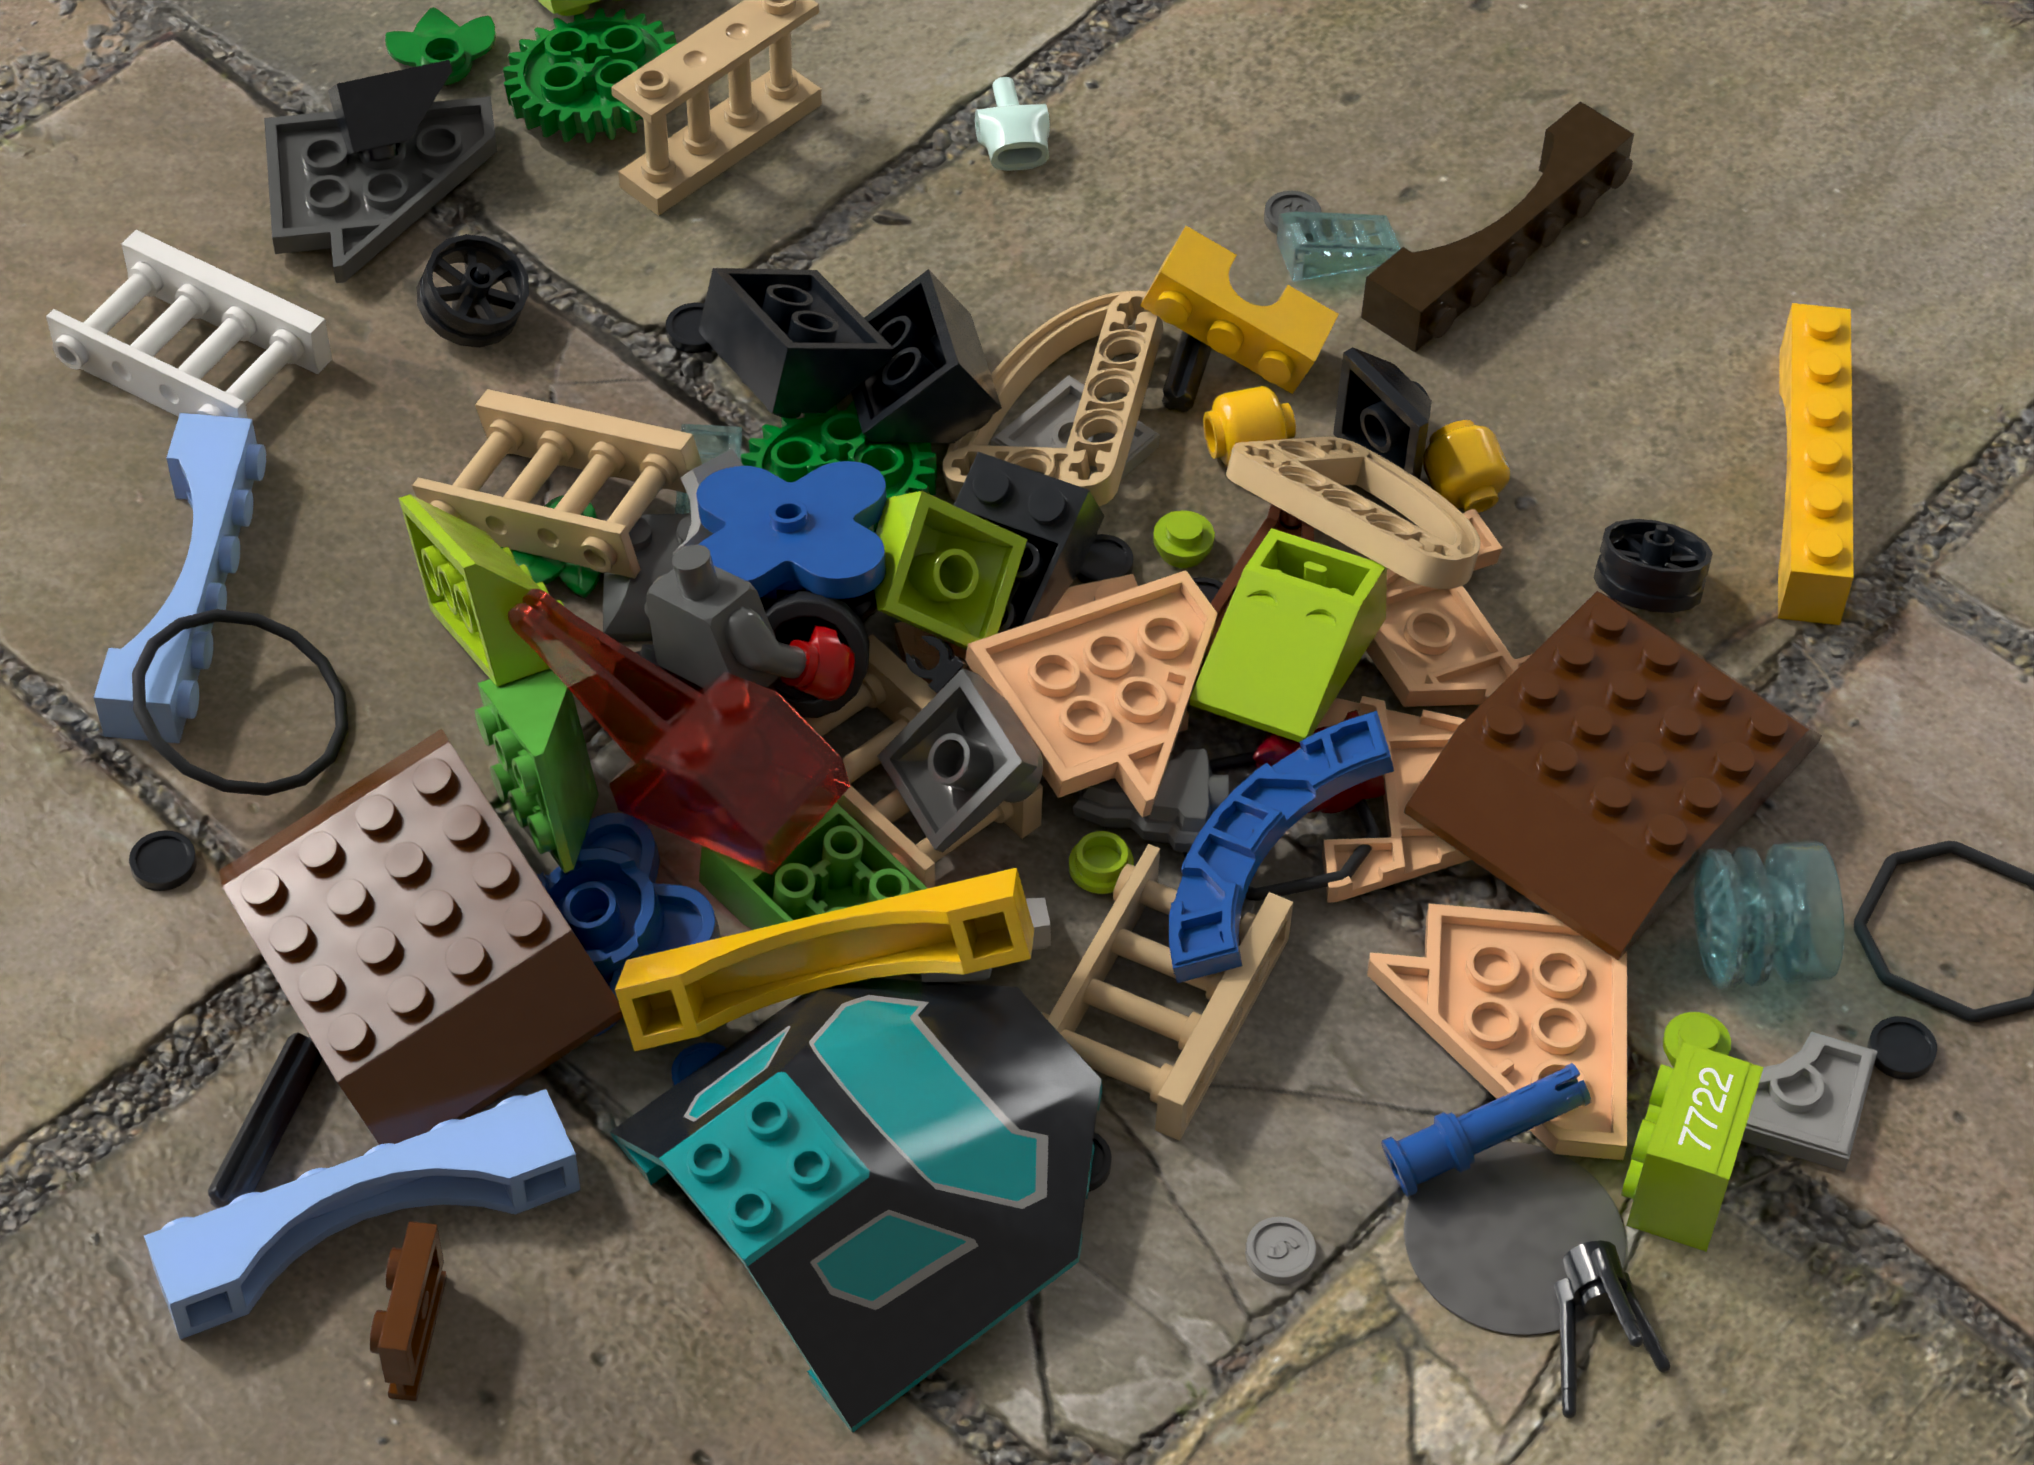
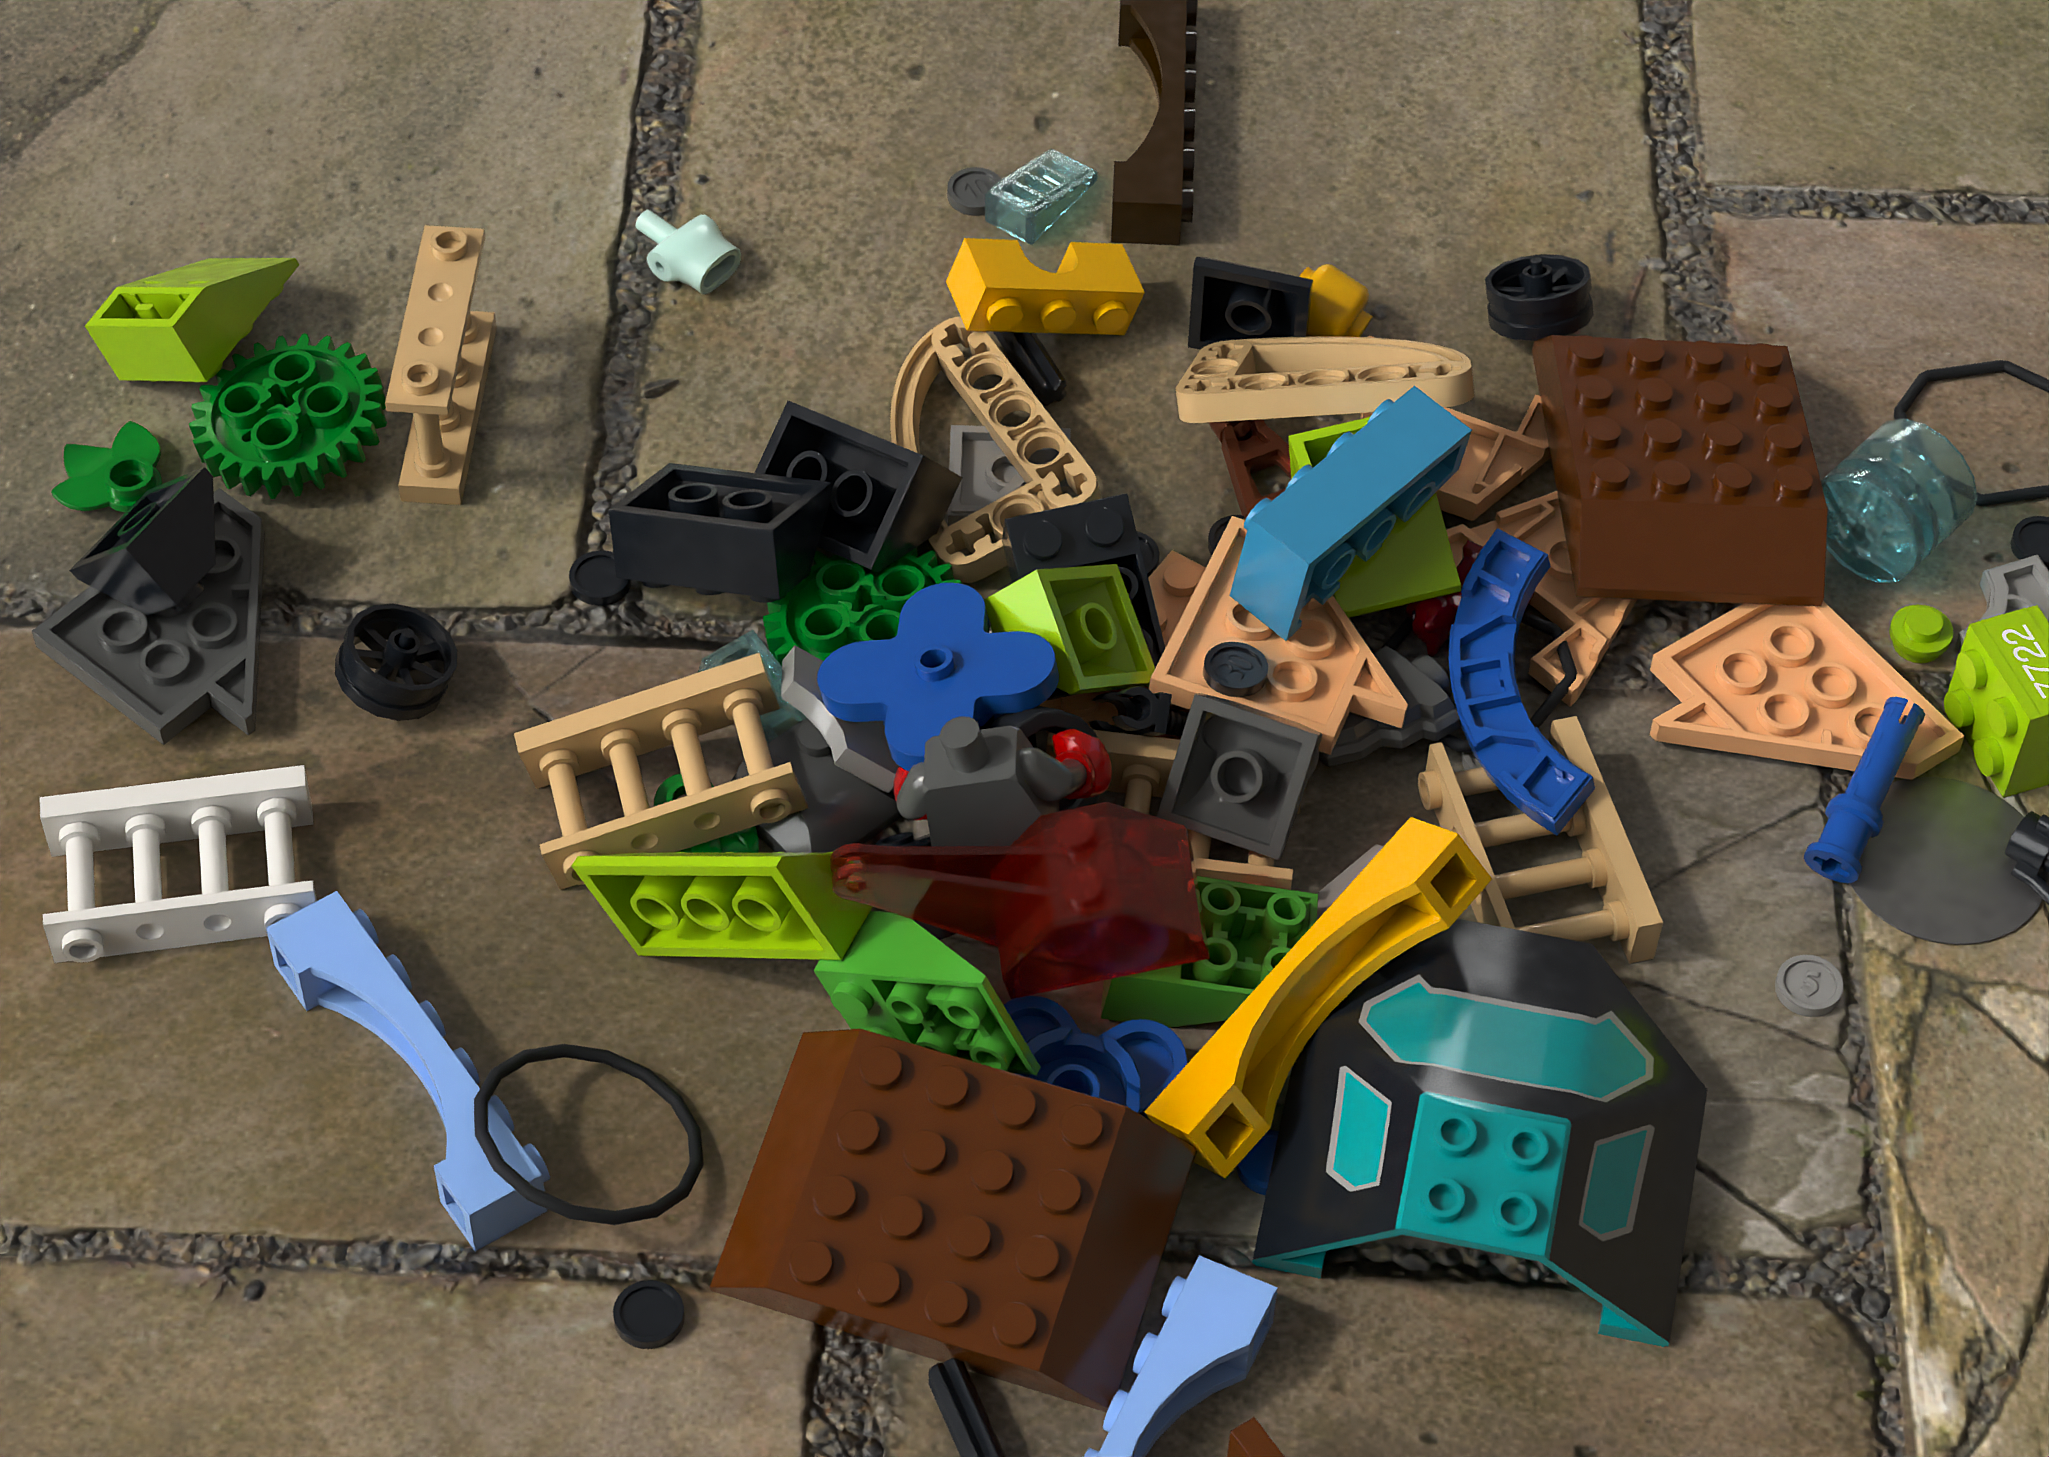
camera: 40 degrees left, 0 degrees up
lime plate [1069,831,1134,894] -> none
lime plate [1153,510,1215,568] -> none
yellow head [1203,386,1296,467] -> none
yellow arch [1778,303,1854,625] -> none
none -> black piece [1203,642,1268,697]
none -> dark azure wedge [1229,386,1472,641]

